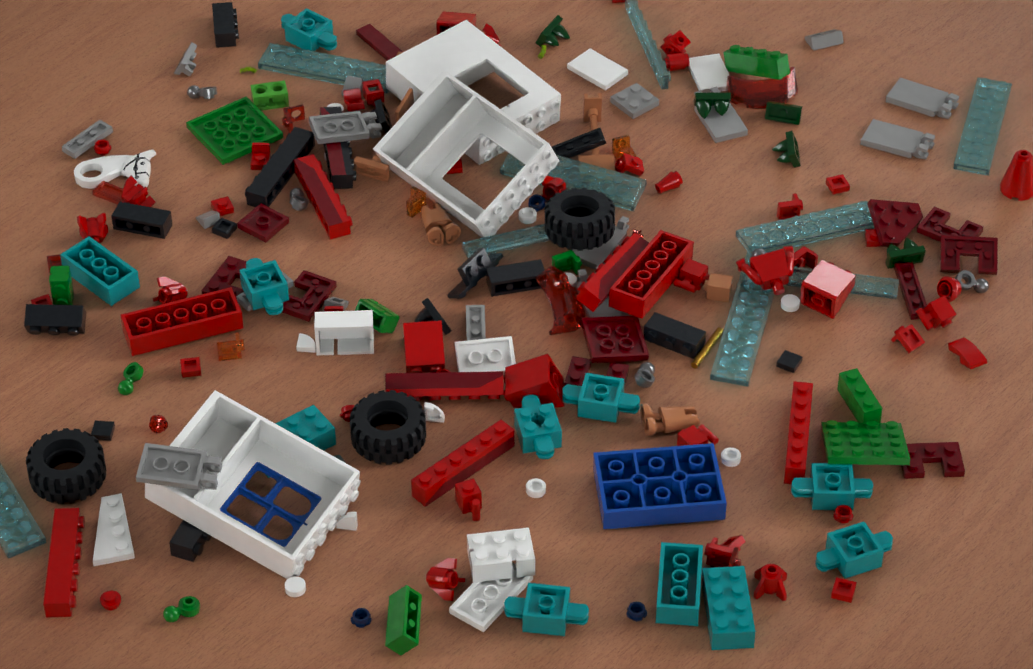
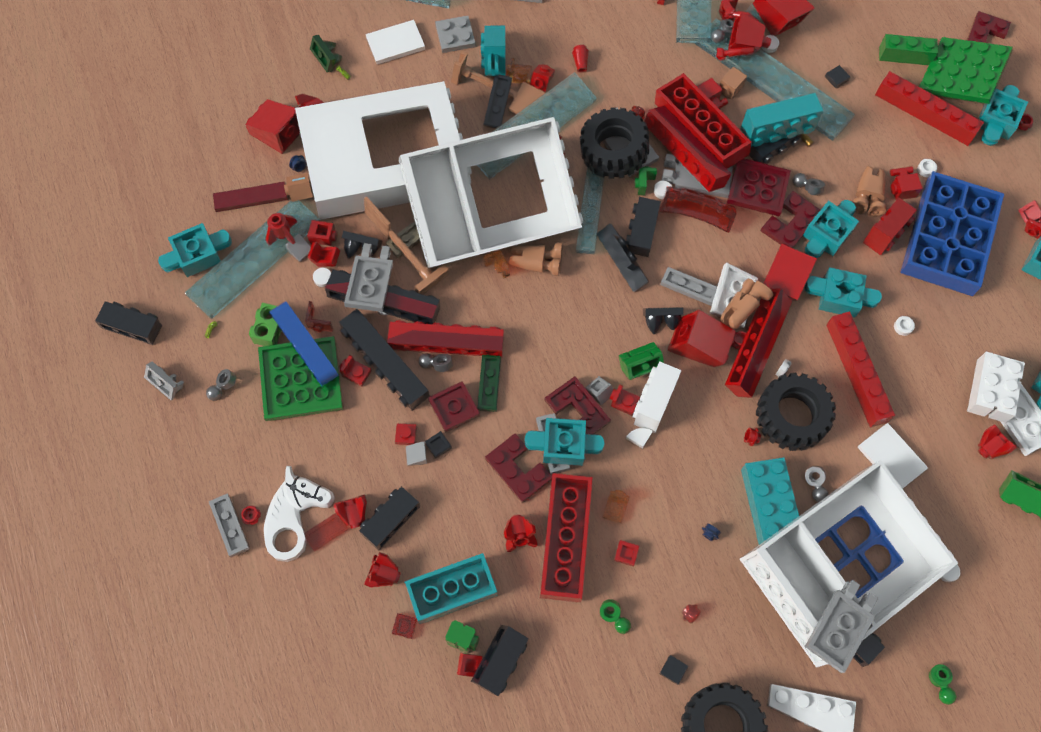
camera: 65 degrees left, 25 degrees up
dark blue plate [351,608,372,628] -> none
red brick [455,478,482,522] -> none
none -> red brick [265,213,297,246]
none -> blue beam [269,301,339,386]
none -> dark green tile [477,355,501,412]
none -> teal brick [481,25,506,76]
none -> nougat piece [720,279,773,329]
none -> teal brick [740,93,823,147]
none -> white tile [857,423,928,489]
none -> red wedge [863,198,917,255]

